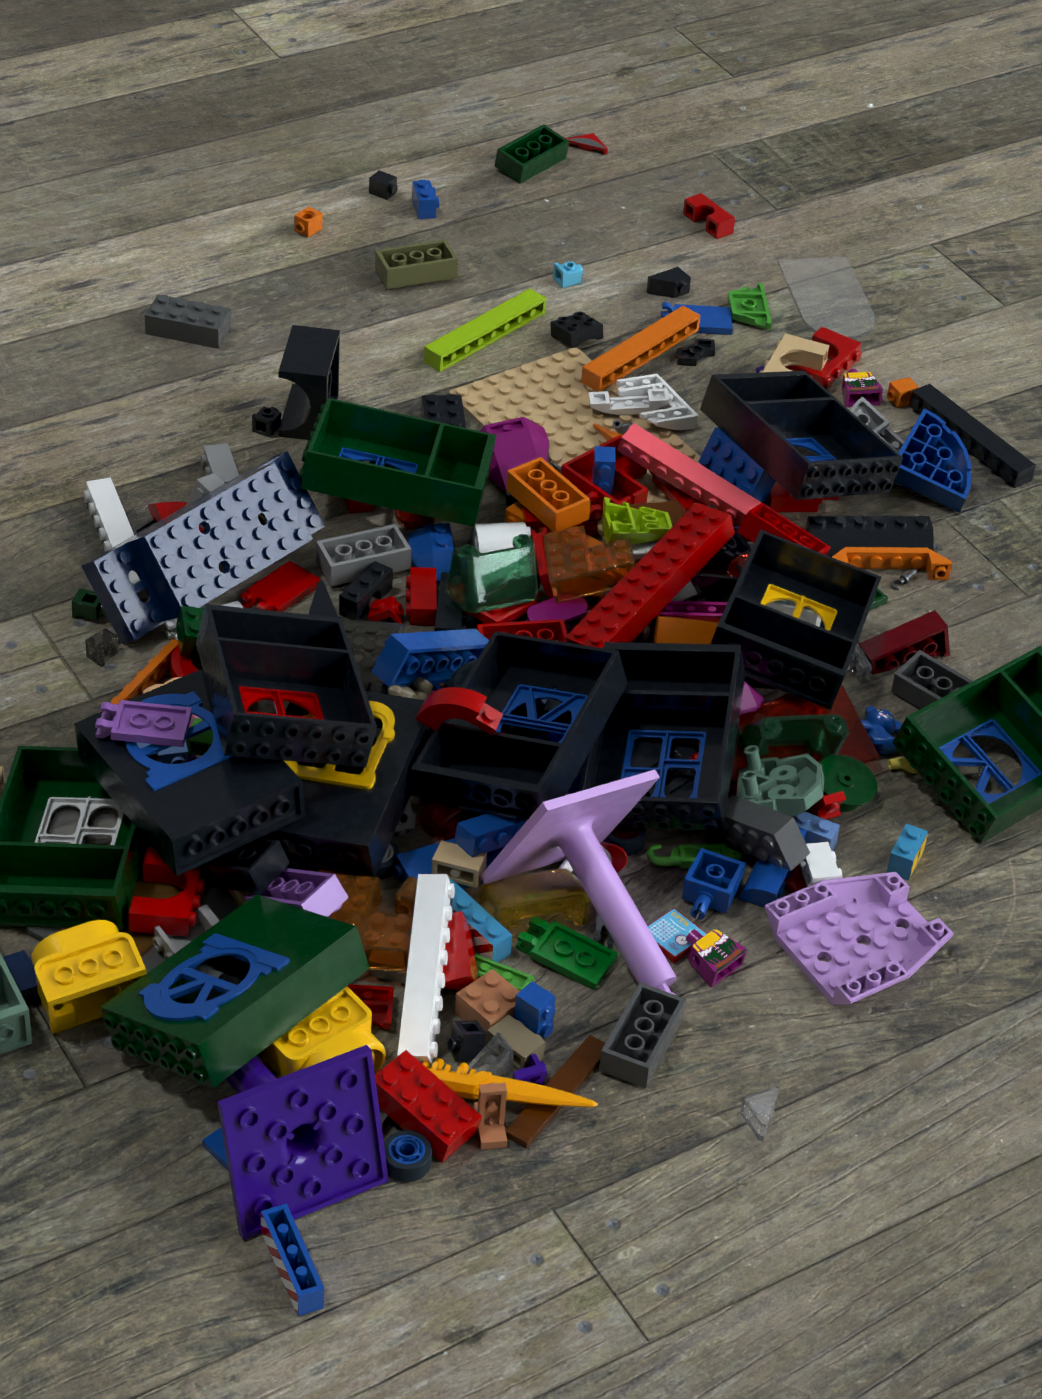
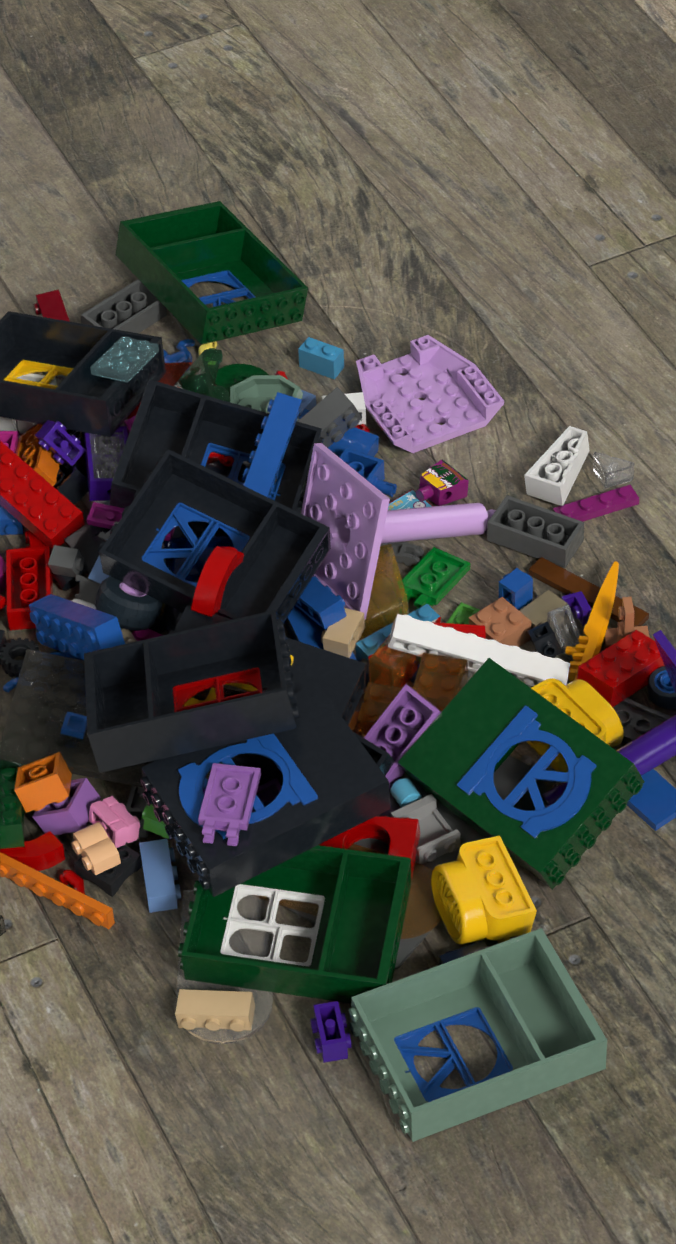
camera: 80 degrees left, 5 degrees up
none -> dark purple brick [34,420,86,466]
none -> clear light blue plate [90,337,159,383]
none -> blue brick [242,392,302,498]
none -> white wedge [524,426,590,506]
none -> magenta plate [553,485,639,522]

